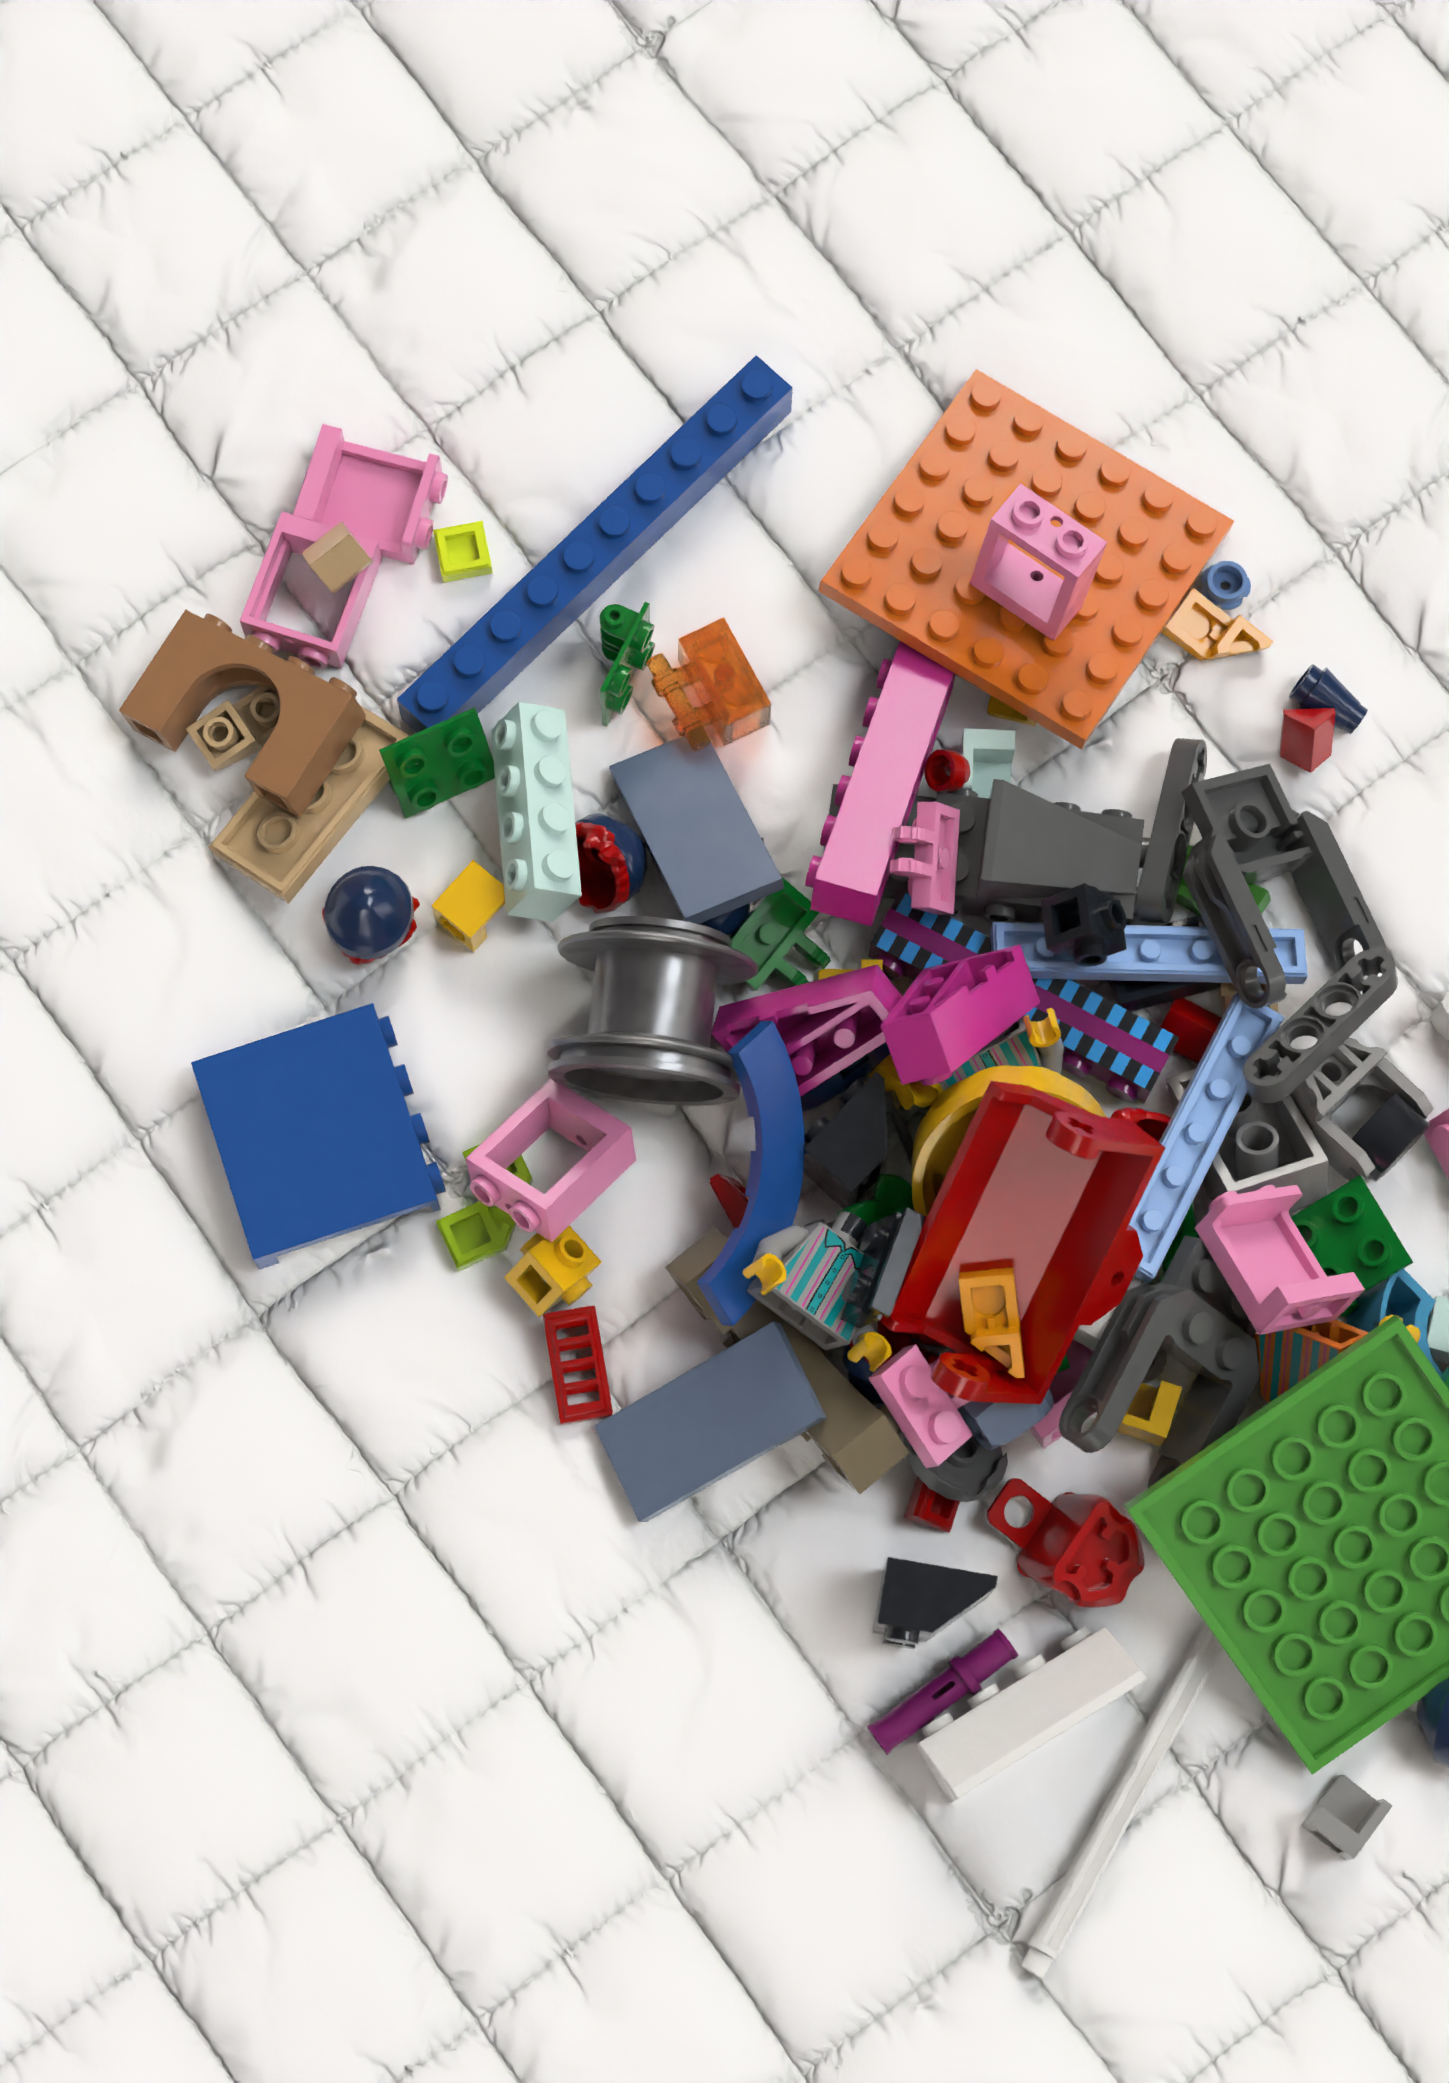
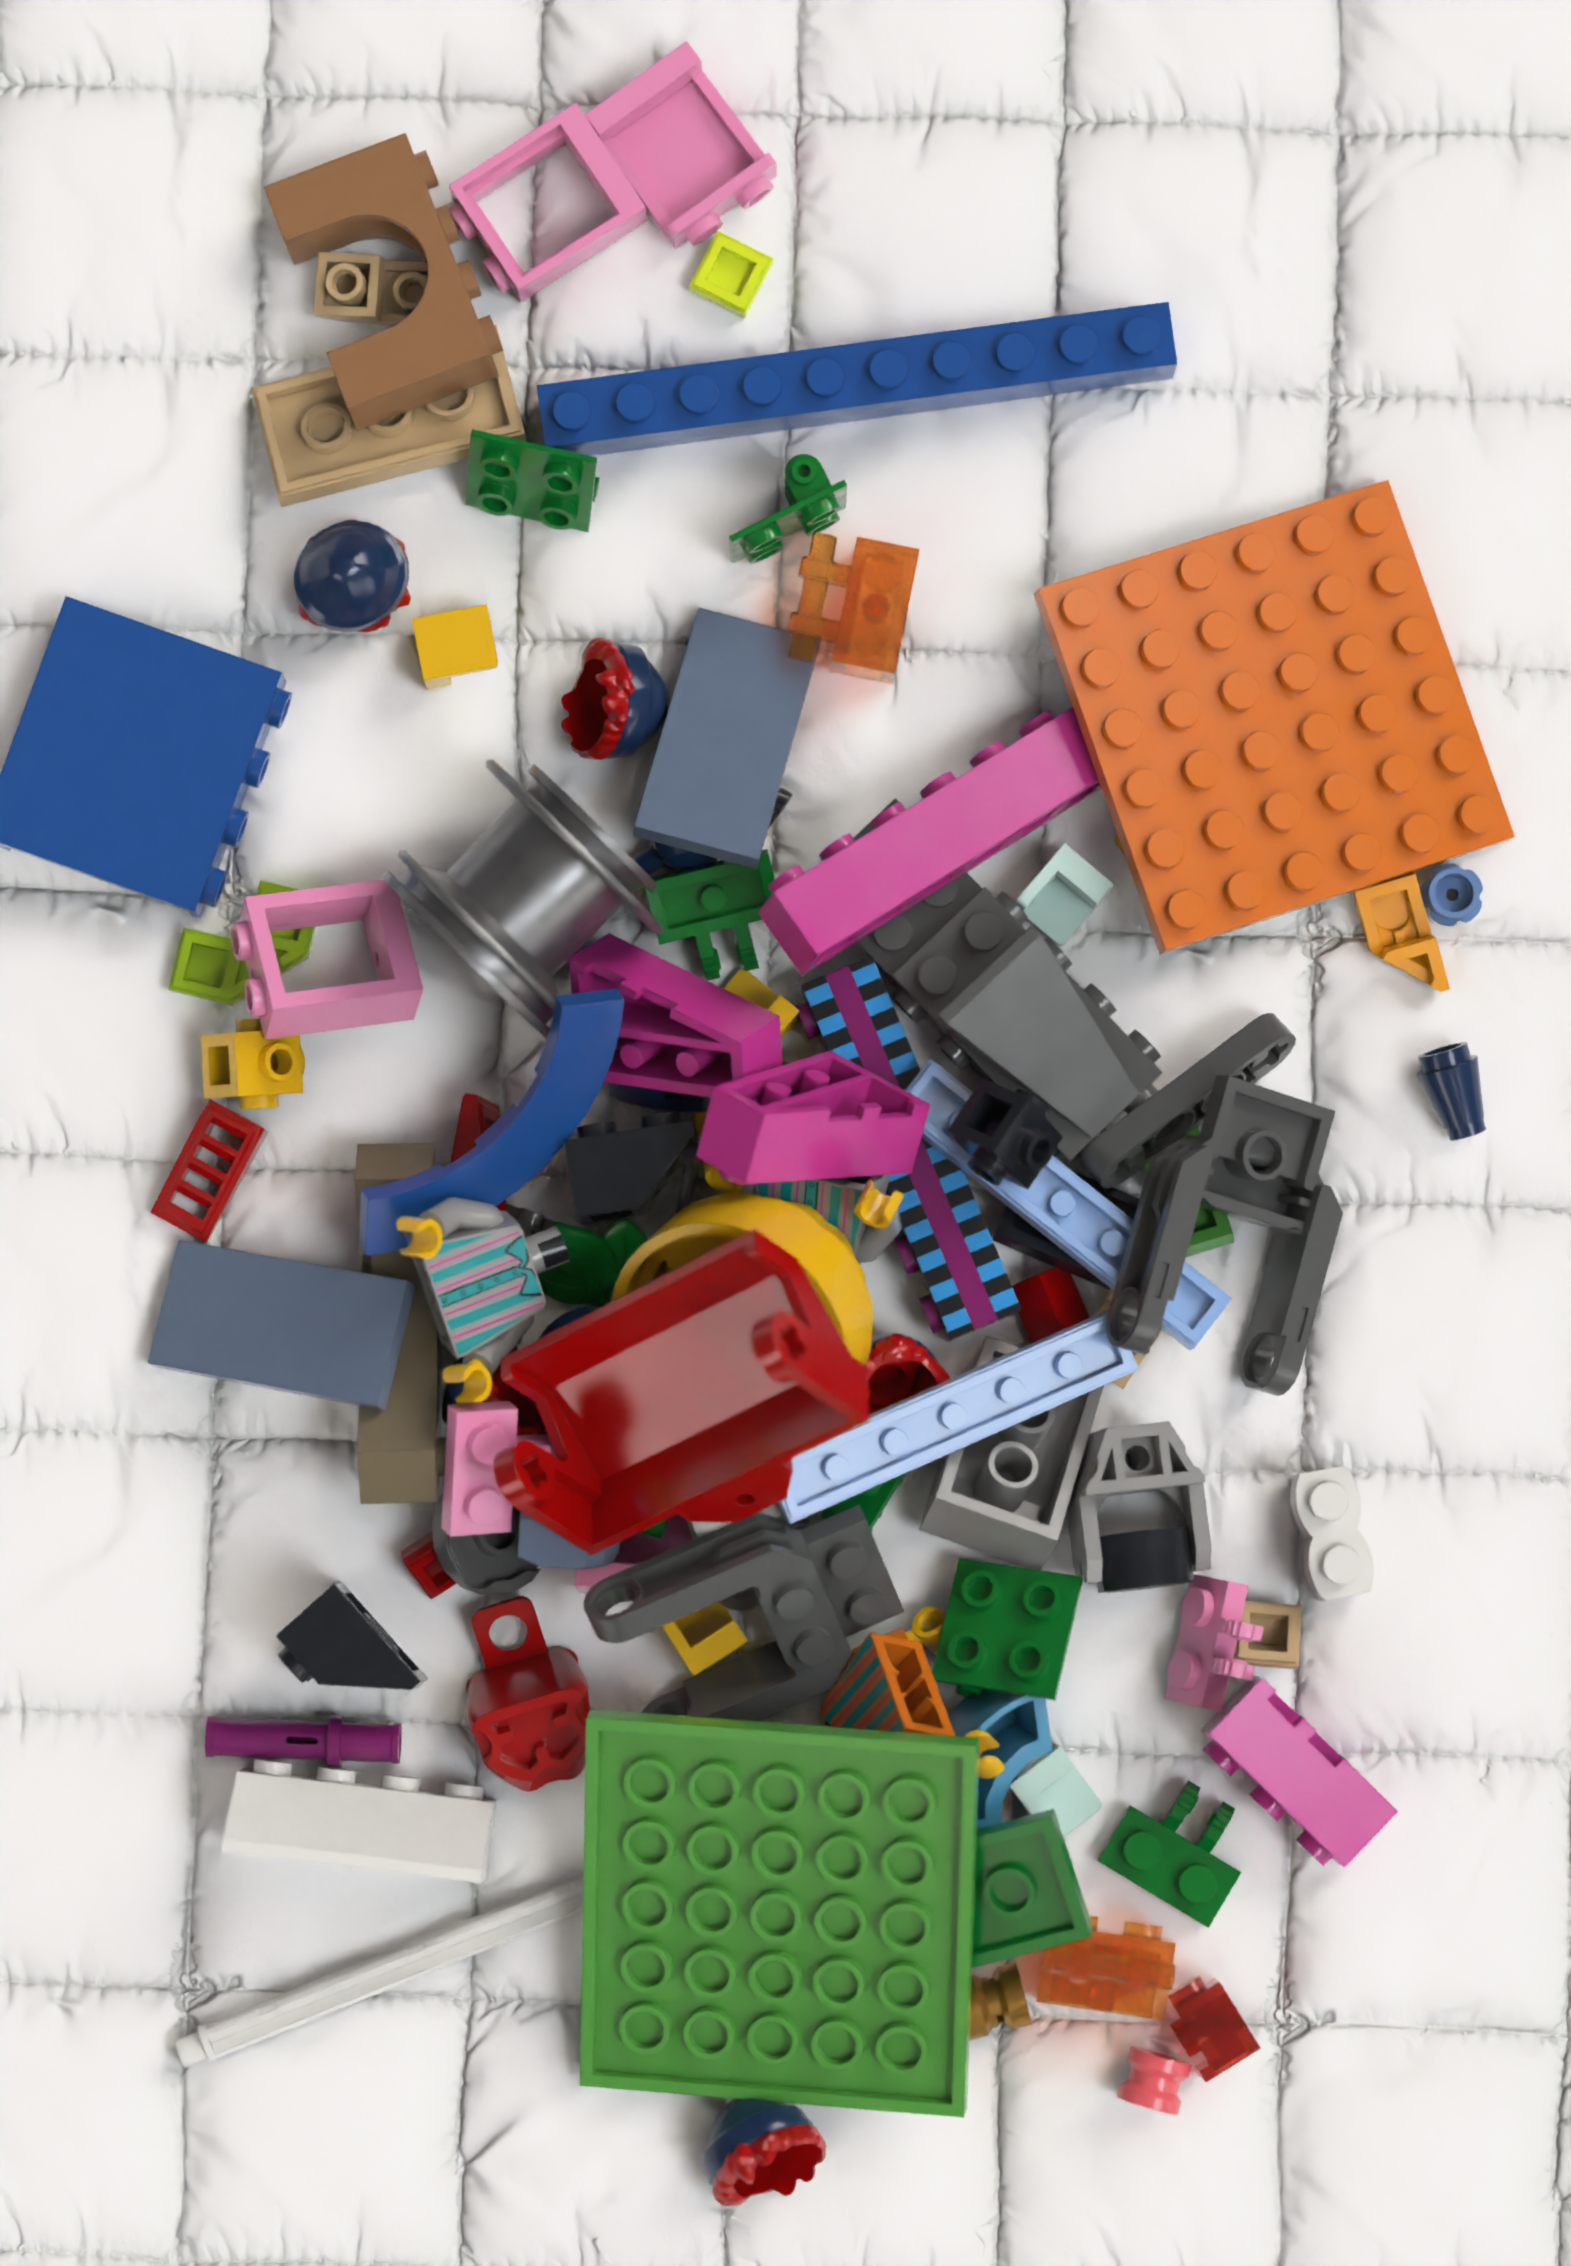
camera: 40 degrees right, 10 degrees up
tan slope [302,521,373,594] -> none
light aqua brick [491,701,582,922] -> none
black plate [841,1207,926,1328] -> none
bright pink hinge [889,802,960,915] -> none
red hinge [924,750,971,792] -> none
light orange slope [959,1267,1025,1378] -> none
bright pink window [970,484,1107,641] -> none
bright pink panel [1195,1185,1365,1335] -> none
dark grey beam [1243,949,1398,1103] -> none
red slope [1279,708,1336,773] -> none
light grey panel [1301,1775,1393,1860] -> none

